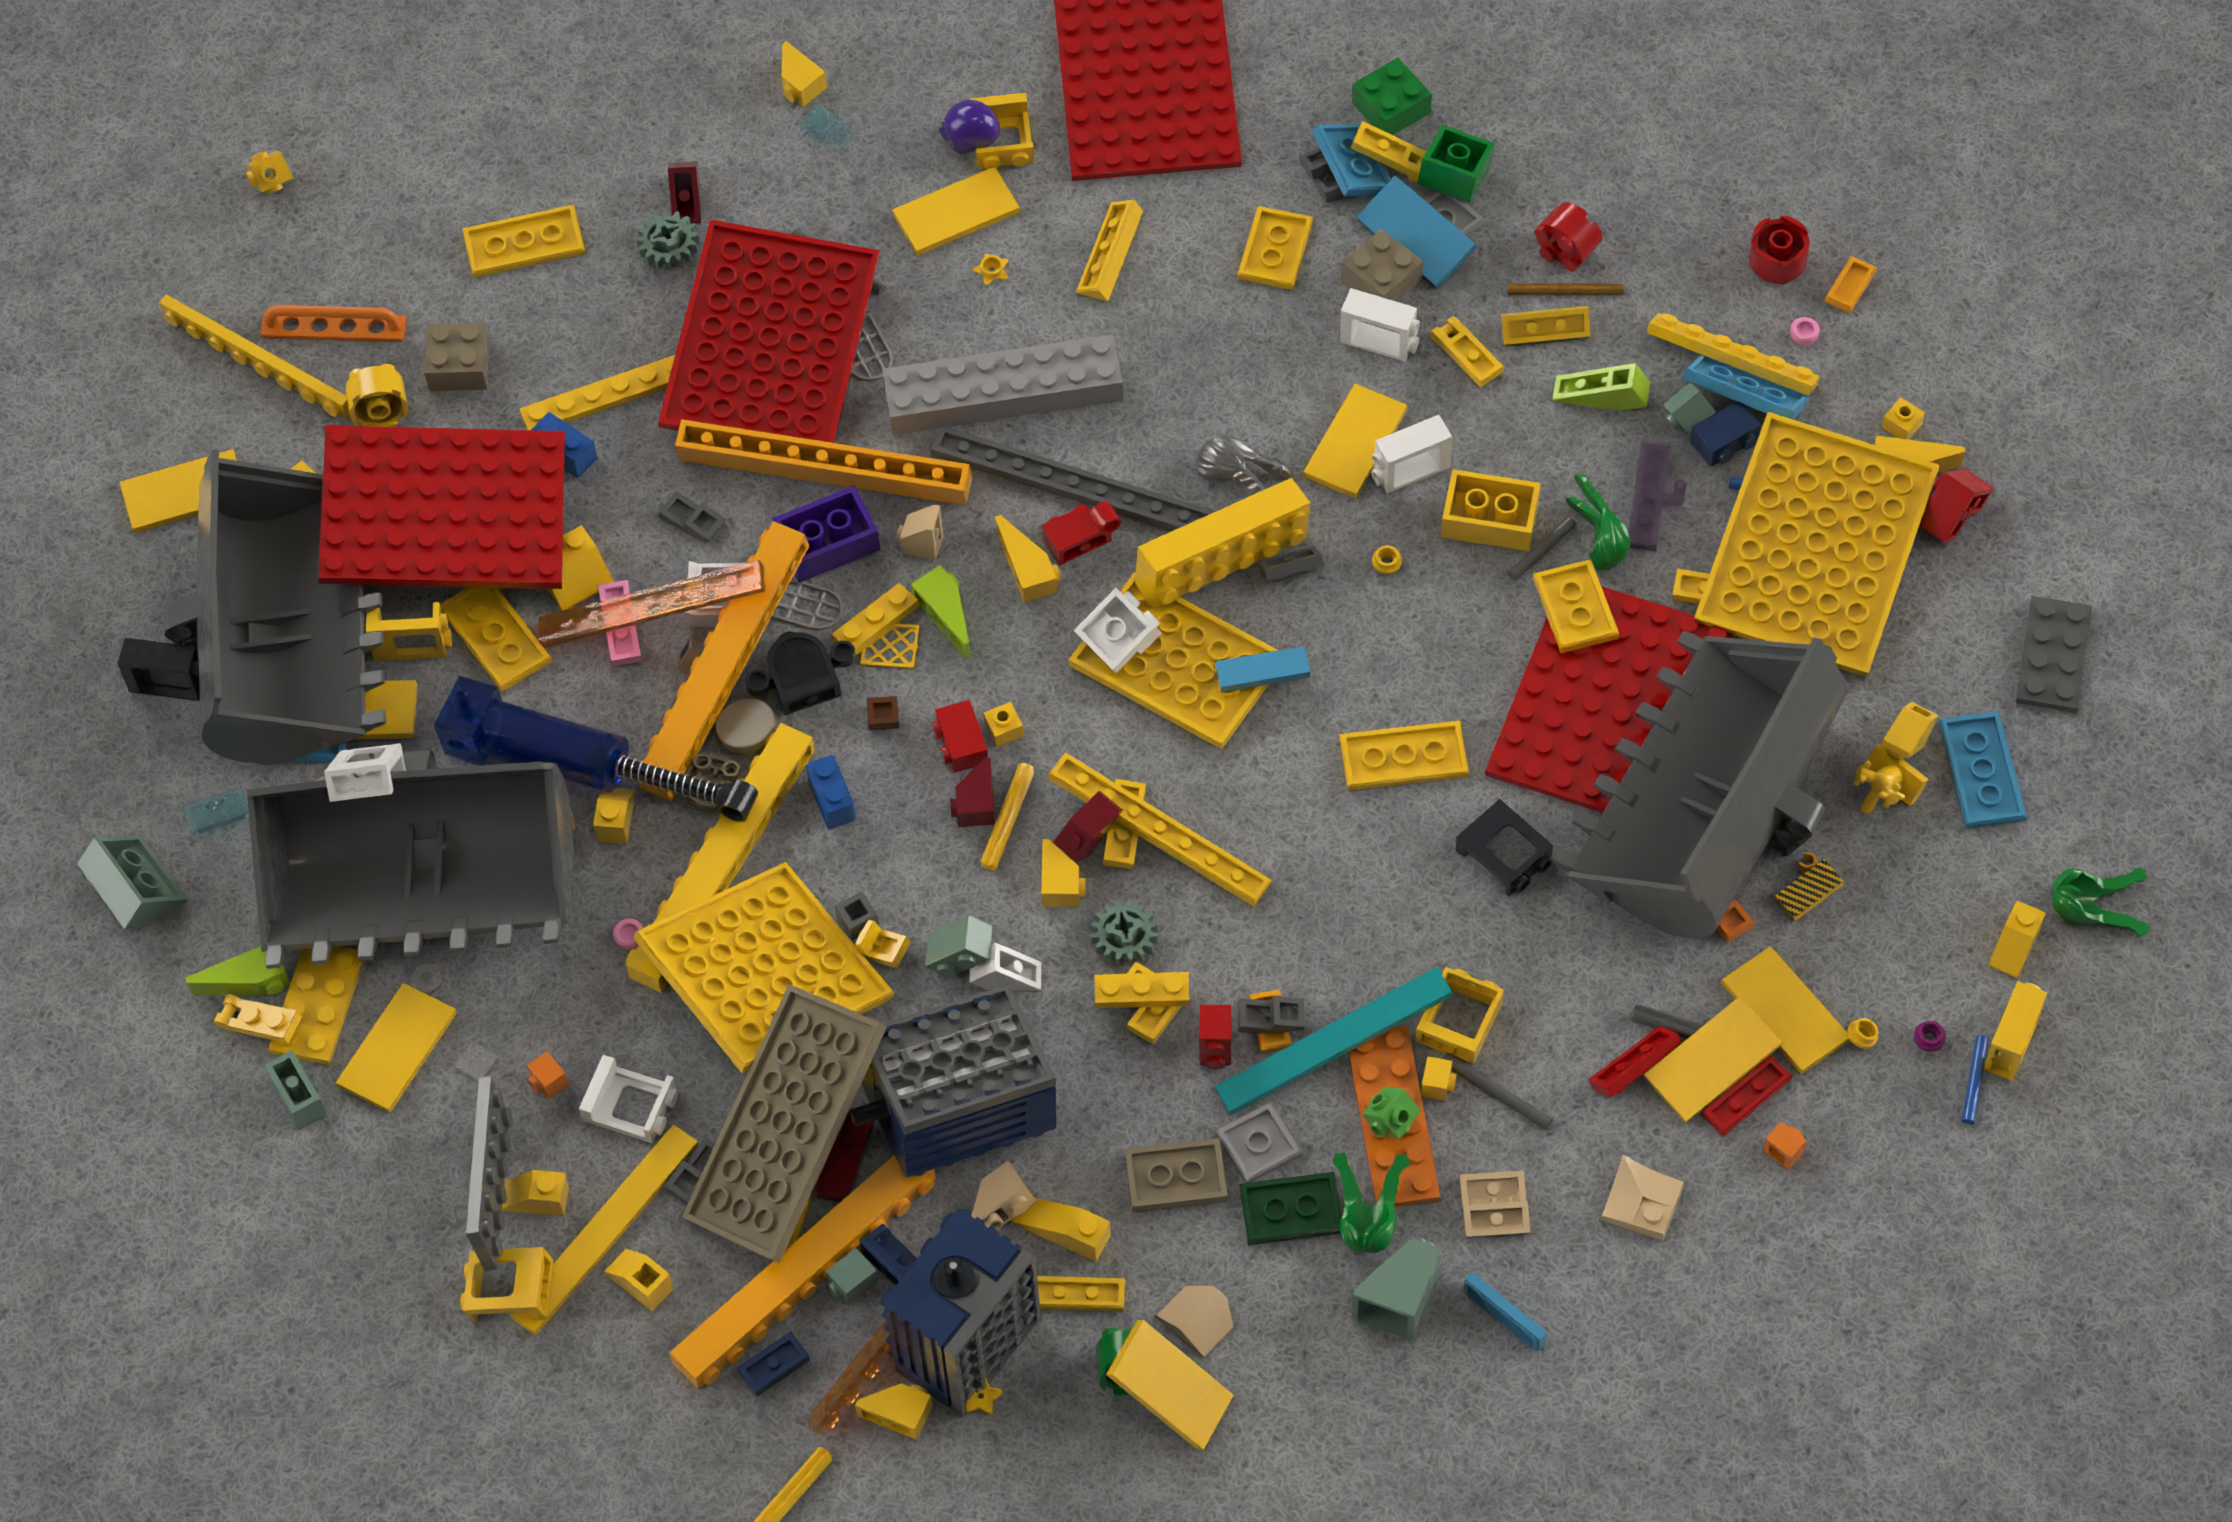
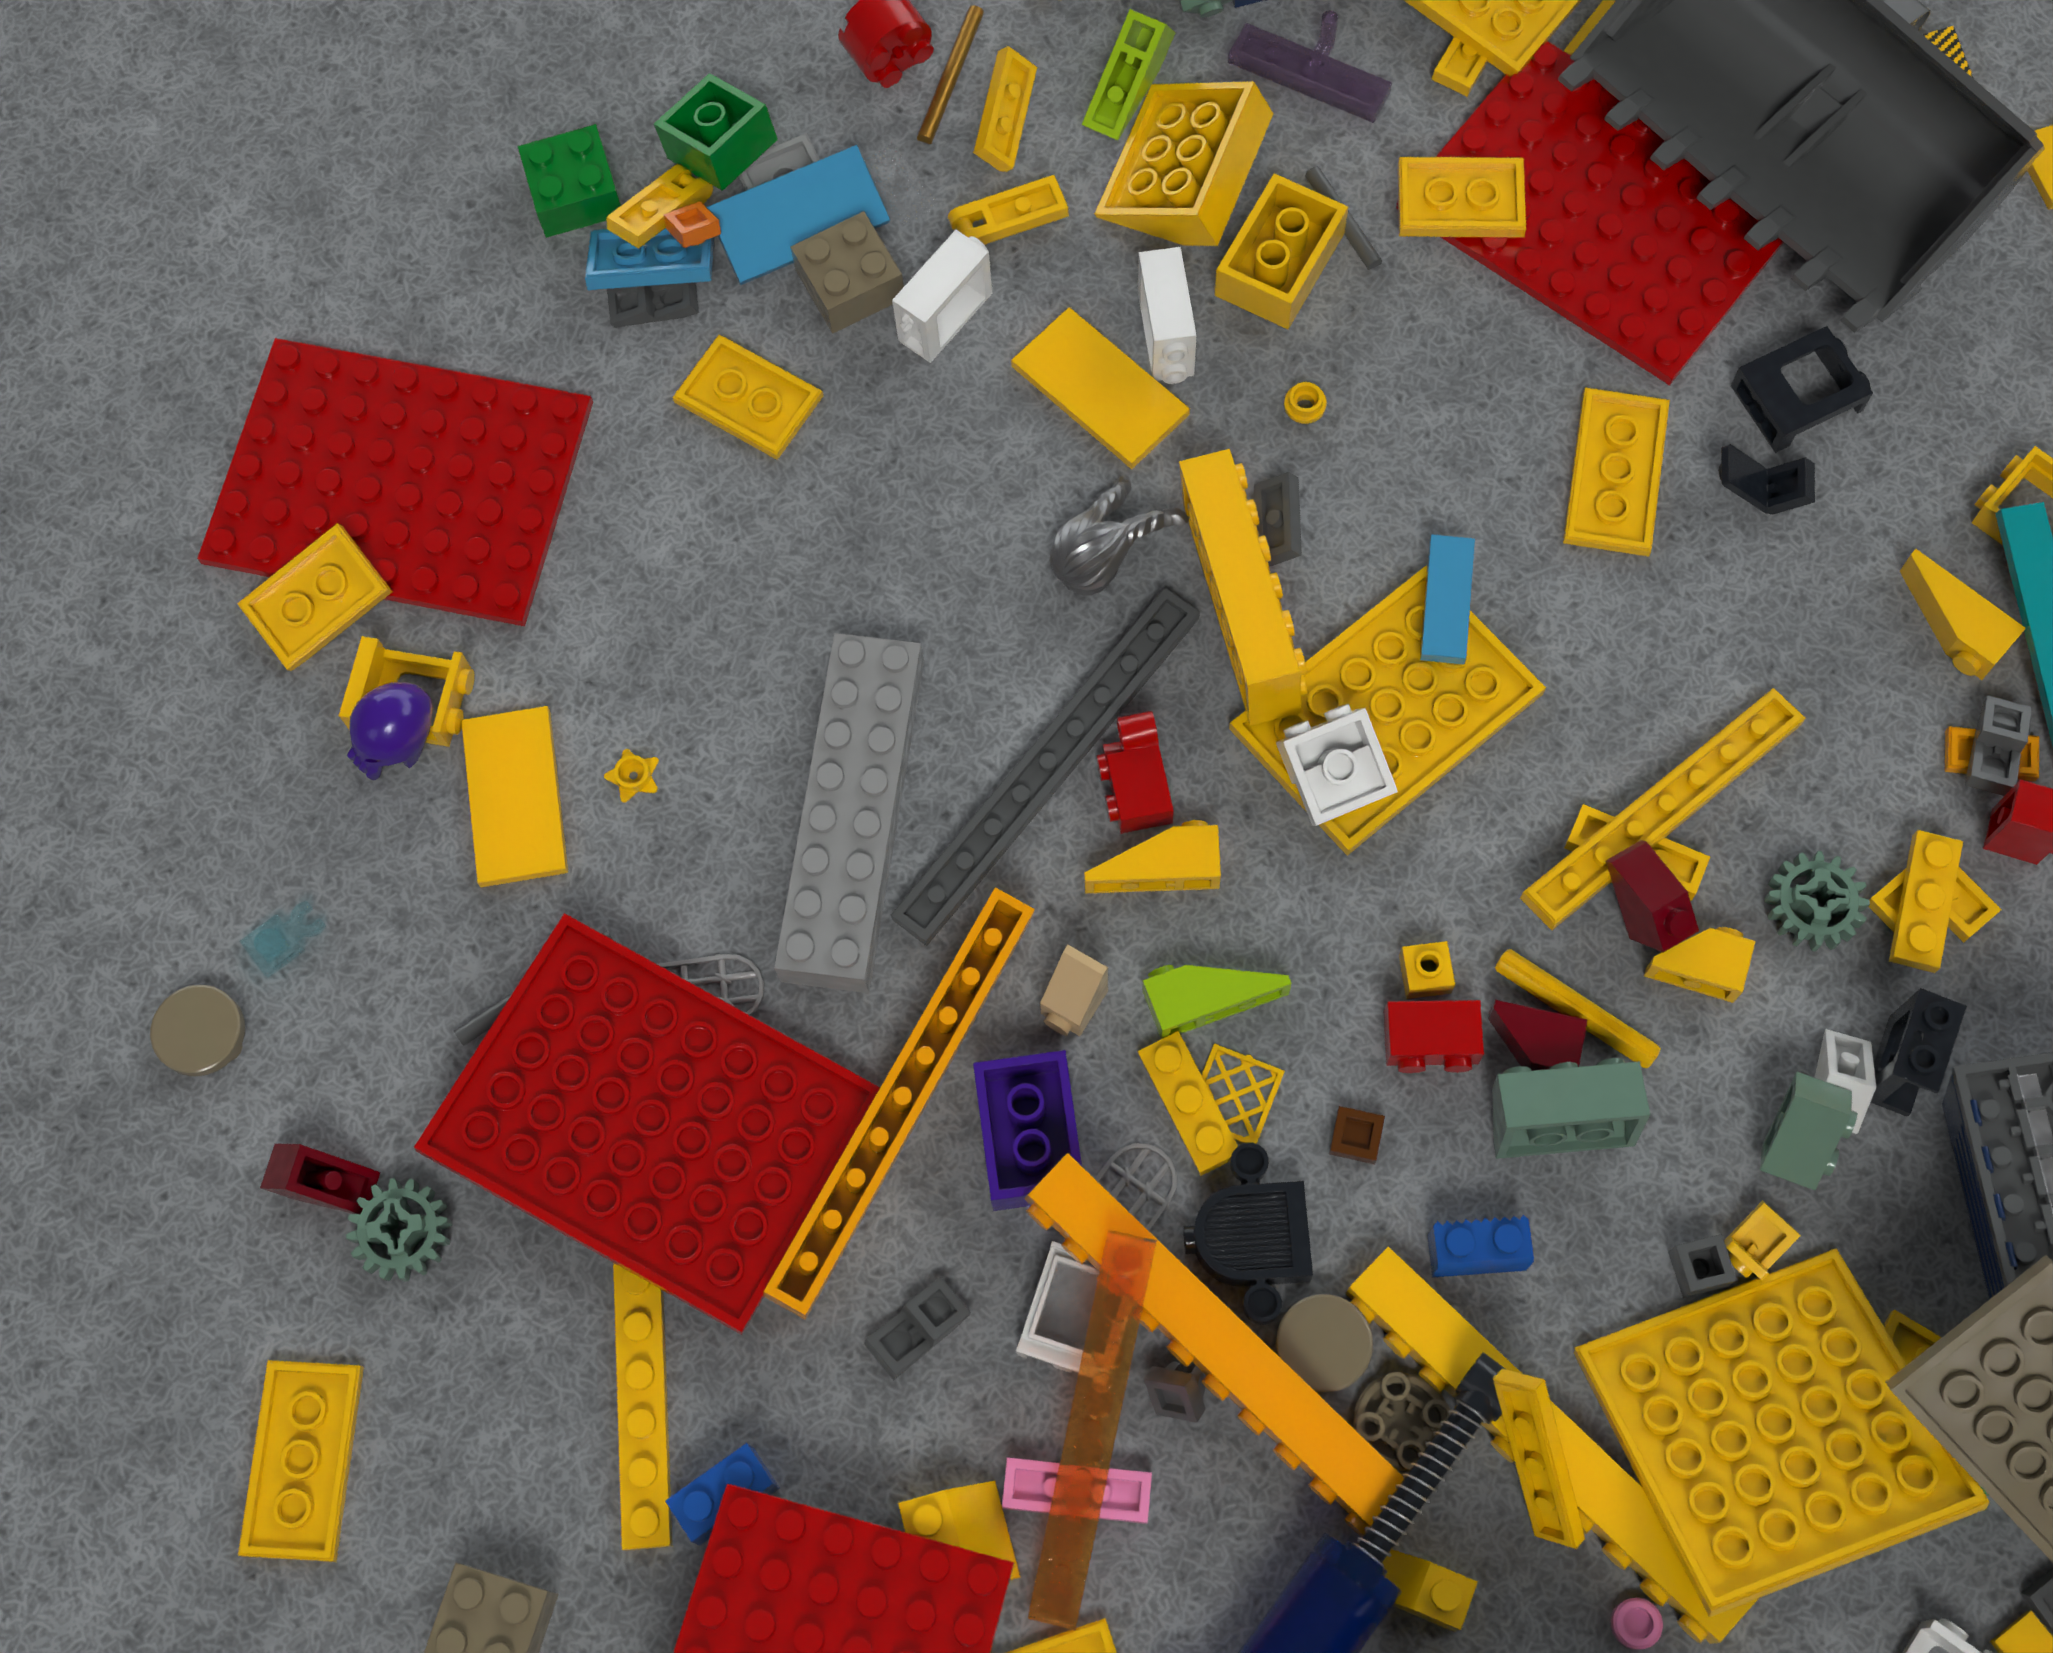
camera: 70 degrees left, 10 degrees up
yellow slope [781,41,827,107] -> none
yellow slope [1076,200,1143,301] -> none
green hair [1566,474,1630,570] -> none
none -> dark tan tile [150,985,245,1076]
none -> yellow tile [237,523,393,671]
none -> orange plate [664,201,721,248]
none -> yellow slope [1094,81,1274,246]
none -> sand green slope [1492,1058,1650,1159]
none -> yellow tile [1493,1369,1585,1549]
none -> black bracket [1719,444,1815,514]
none -> black window [1870,988,1967,1117]
none -> yellow slope [1899,549,2026,680]

